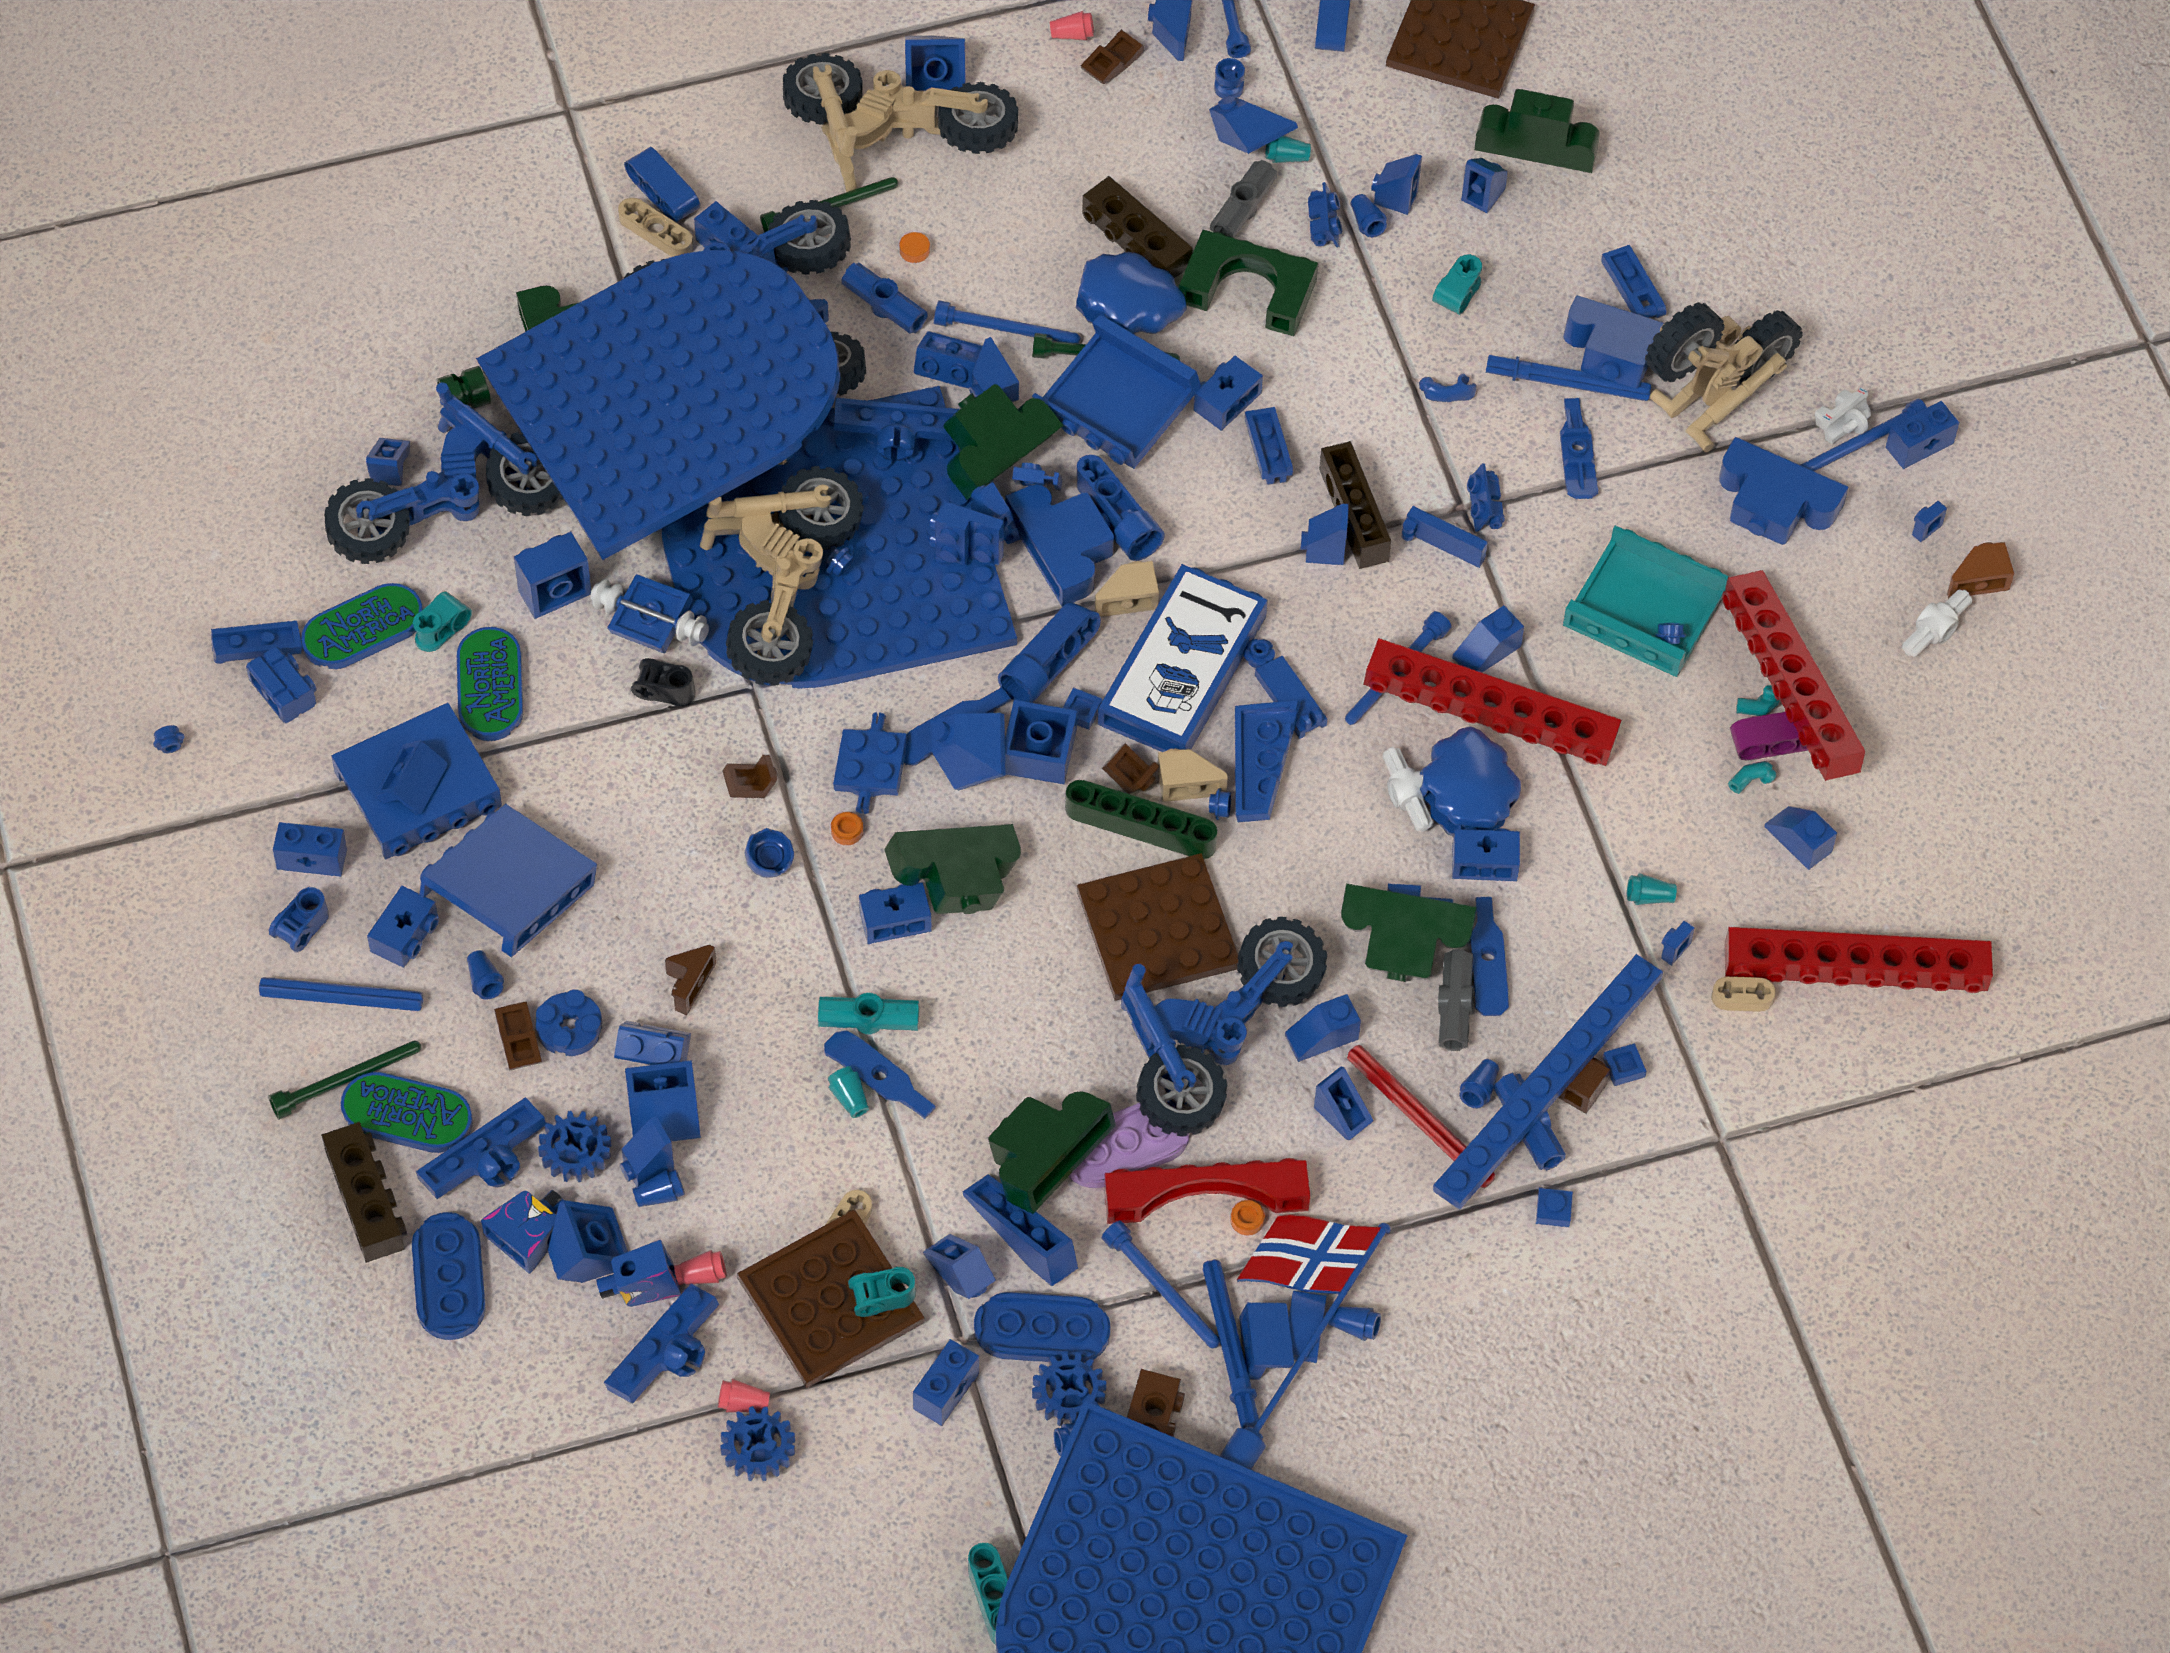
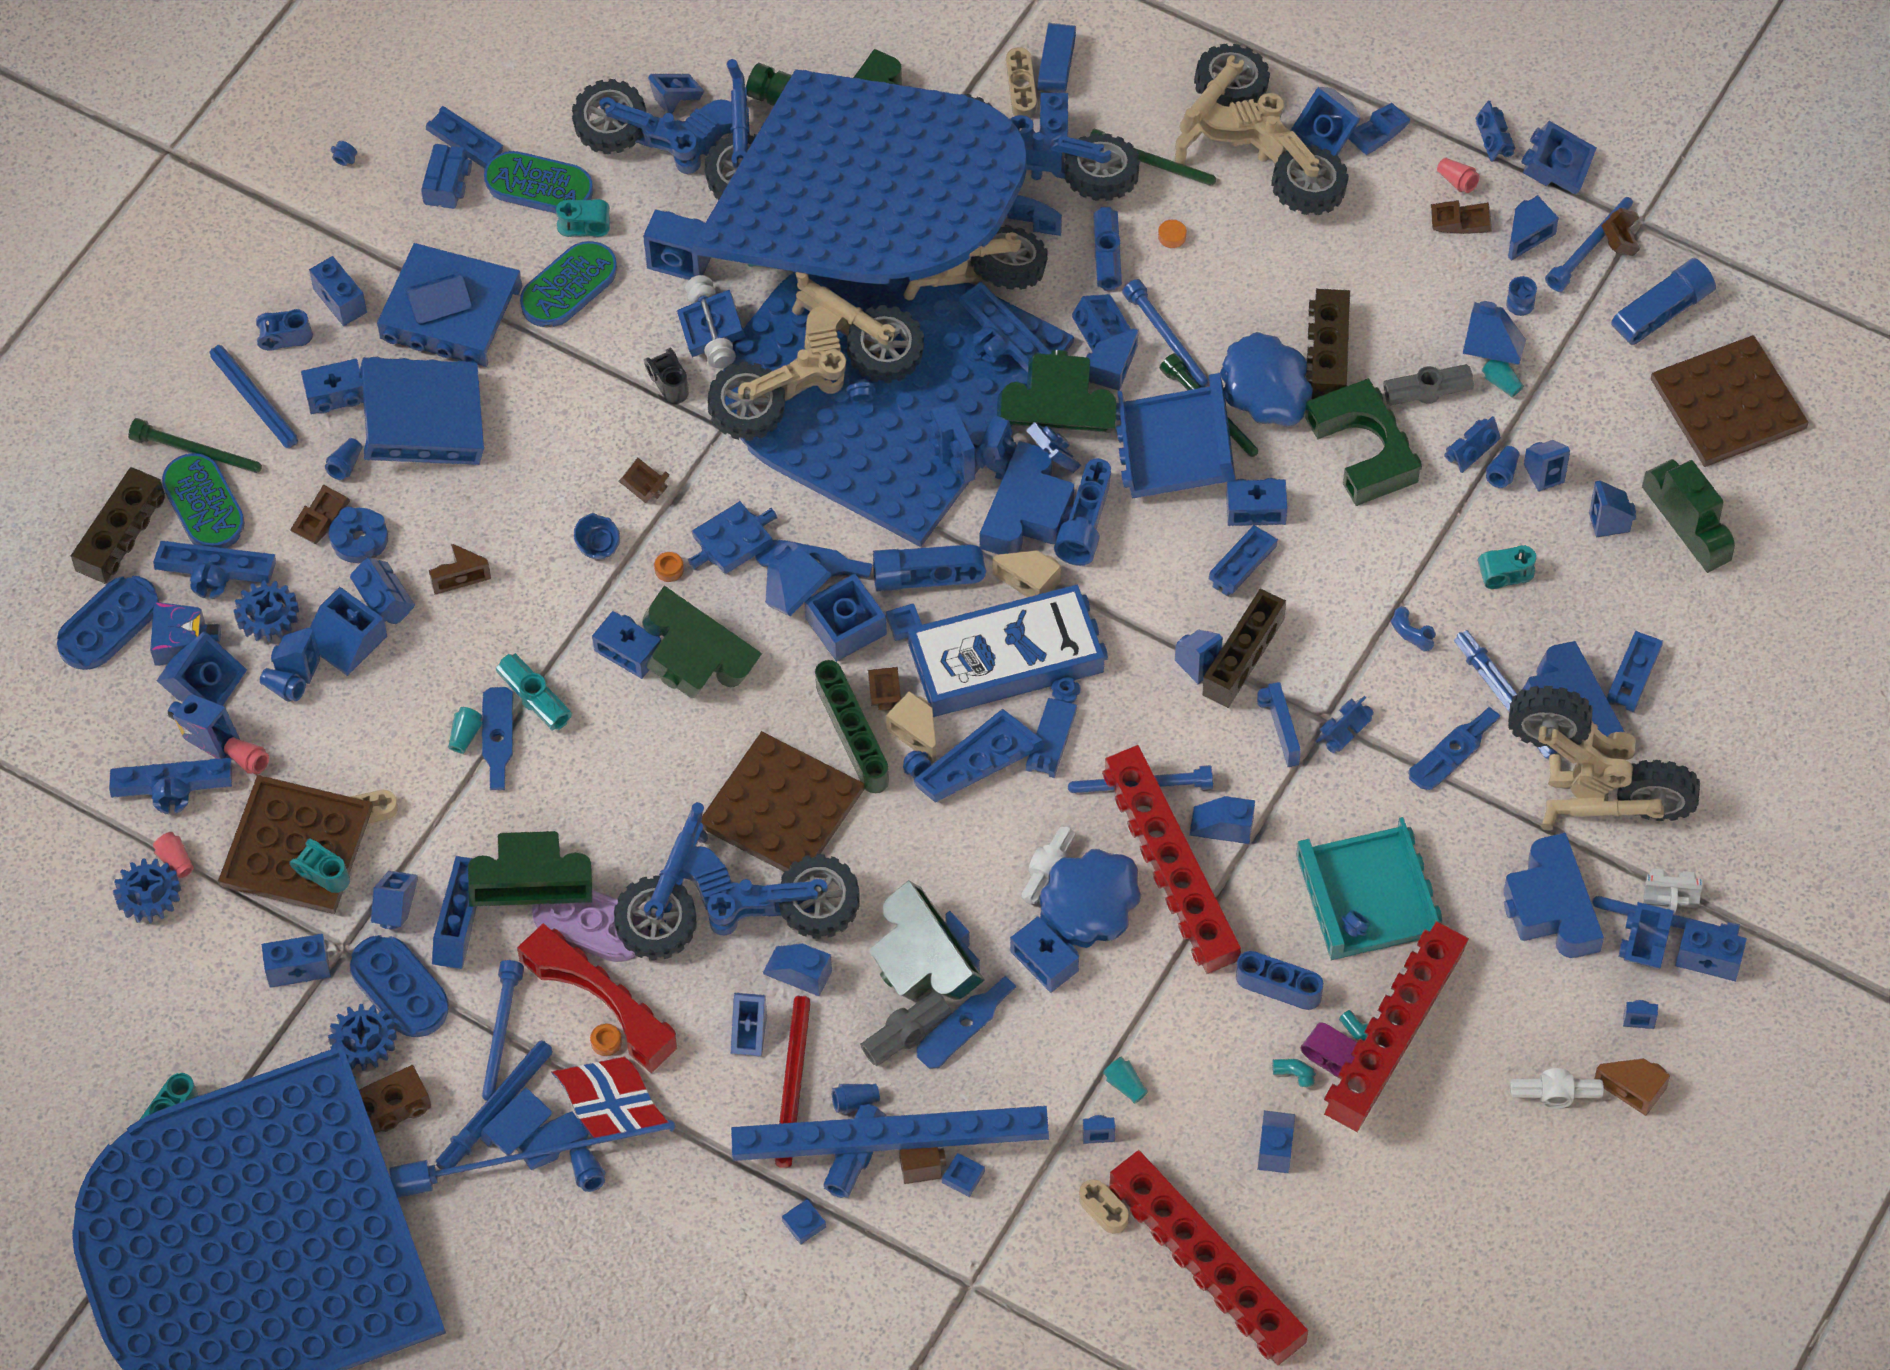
camera: 50 degrees right, 0 degrees up
none -> blue beam [1236,951,1324,1010]
none -> blue slope [1348,103,1411,155]
none -> blue cylinder [1618,902,1674,969]

